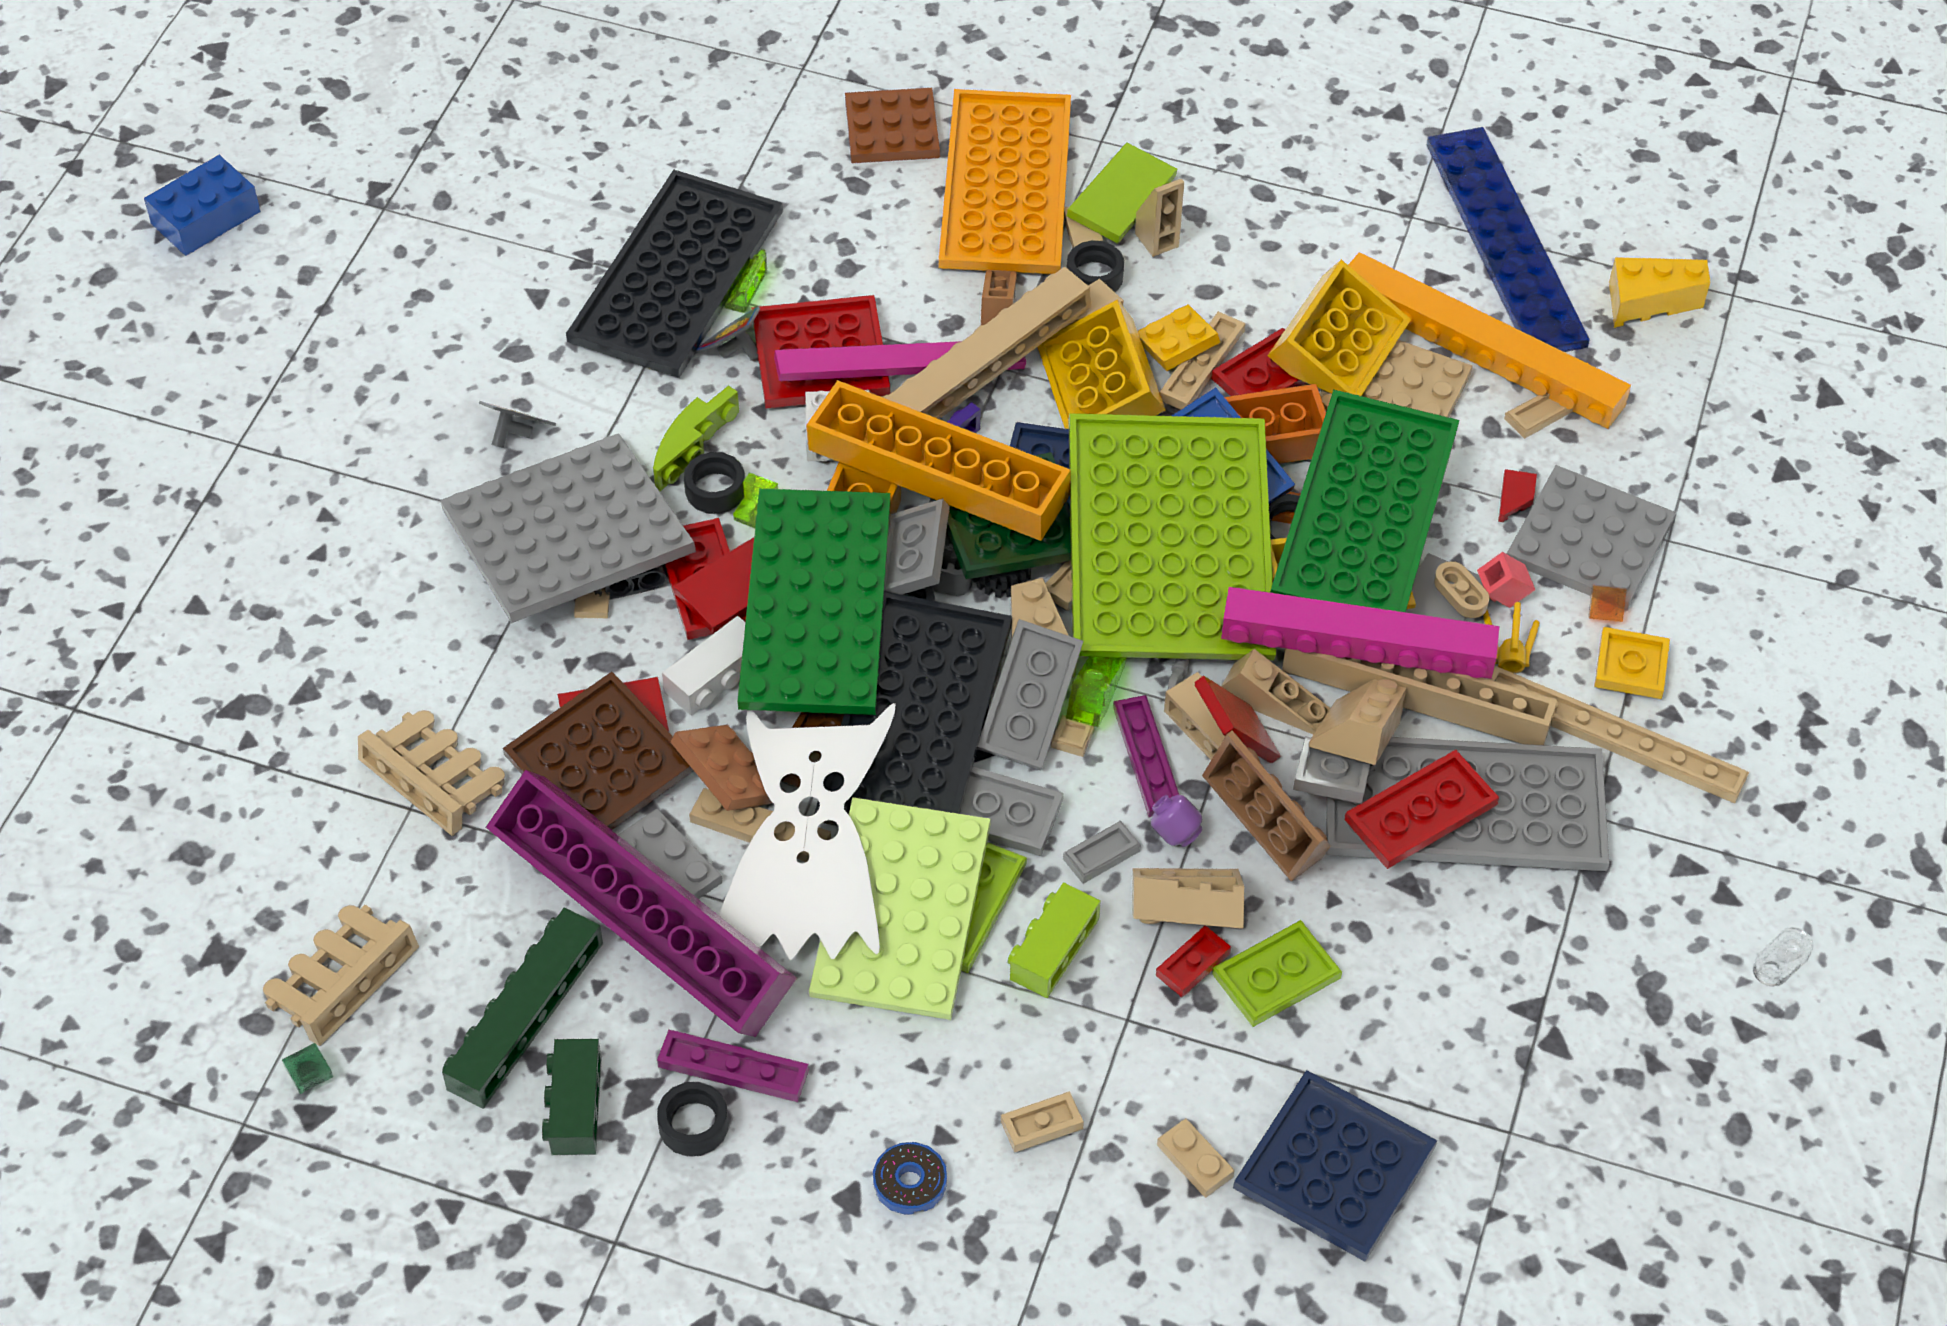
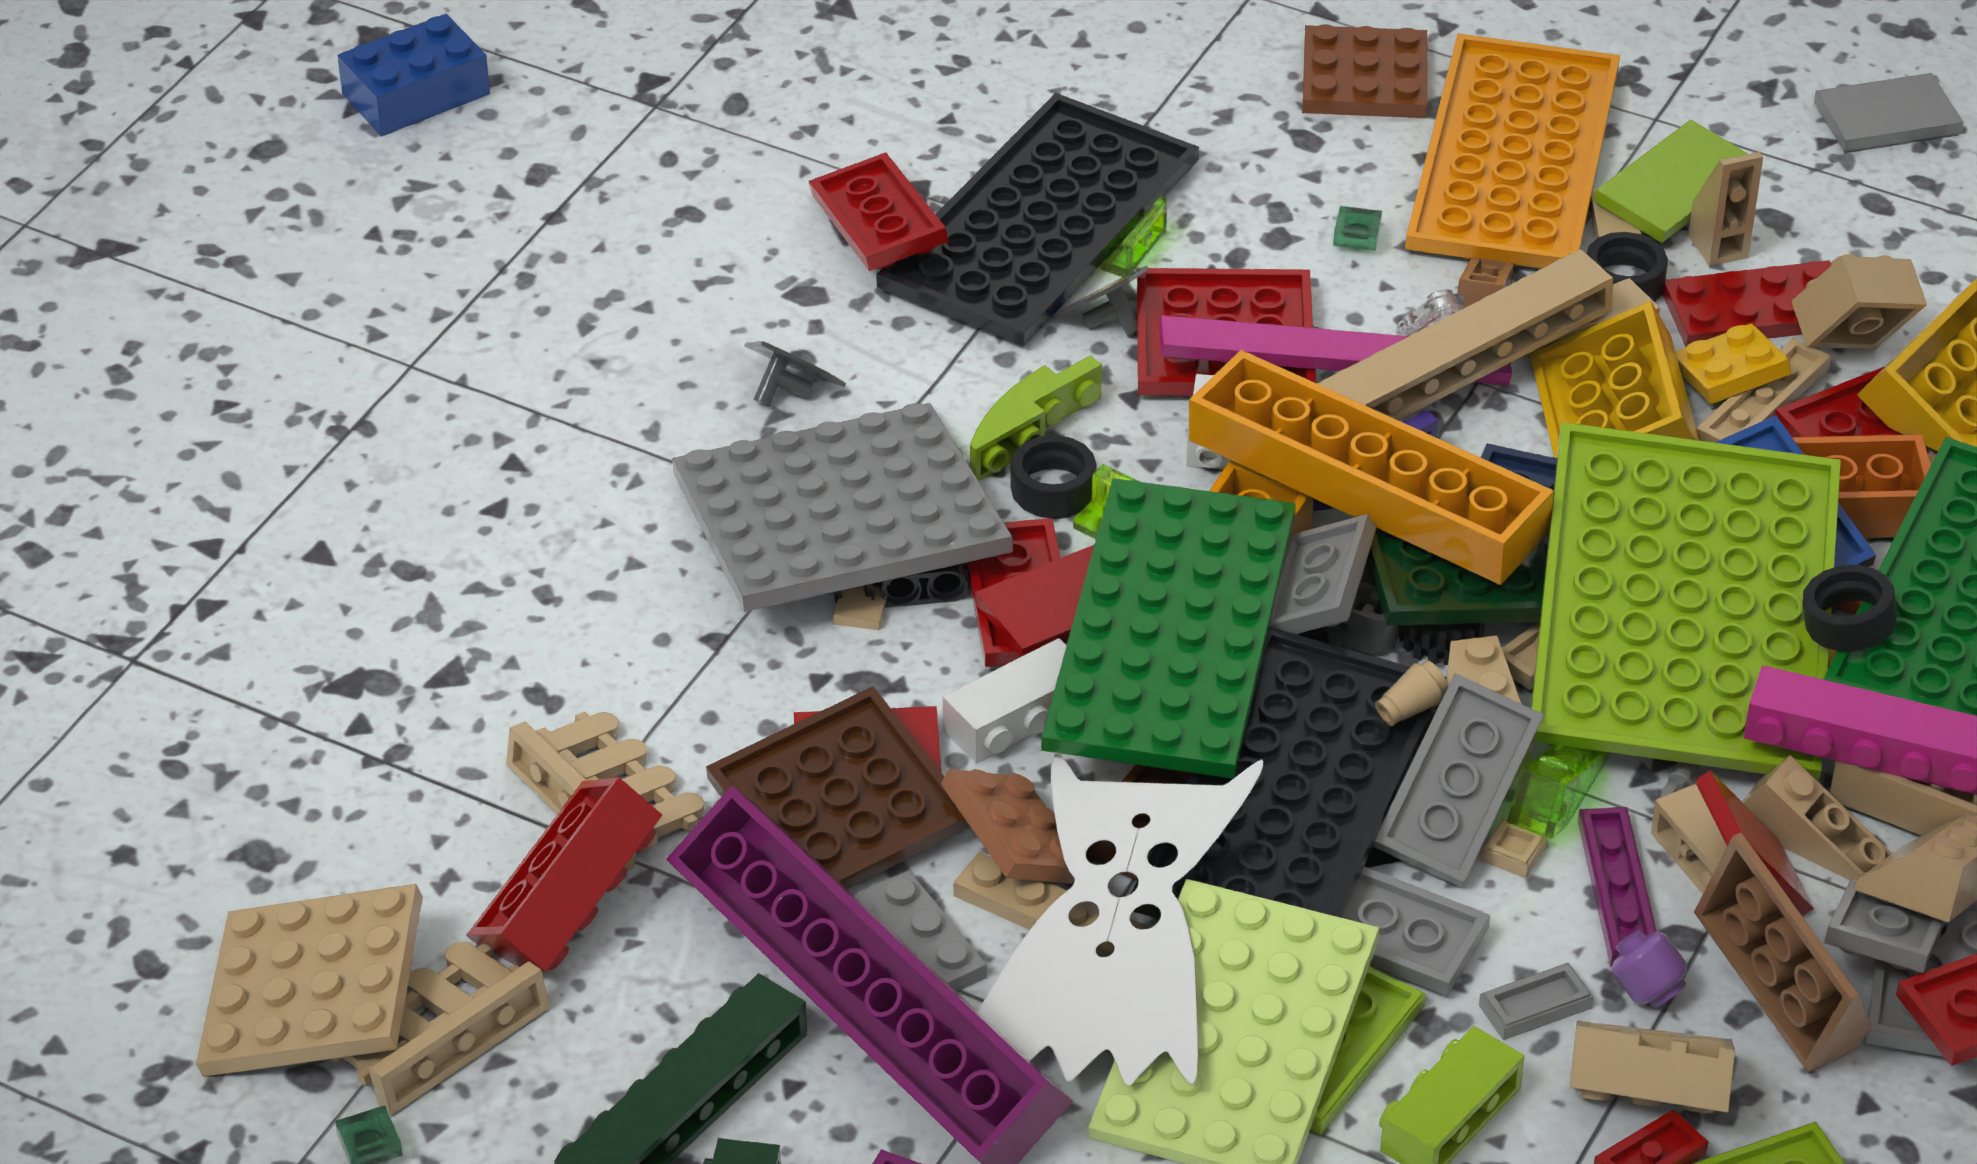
camera: 10 degrees right, 10 degrees down
none -> tan plate [196,884,423,1077]
none -> red slope [466,777,662,972]
none -> red plate [809,152,949,272]
none -> clear green plate [1333,206,1382,251]
none -> tan cone [1375,661,1449,726]
none -> clear plate [1397,289,1466,336]
none -> red plate [1662,260,1831,347]
none -> tan brick [1791,254,1927,349]
none -> black tyre [1803,565,1897,652]
none -> light grey tile [1814,73,1963,152]

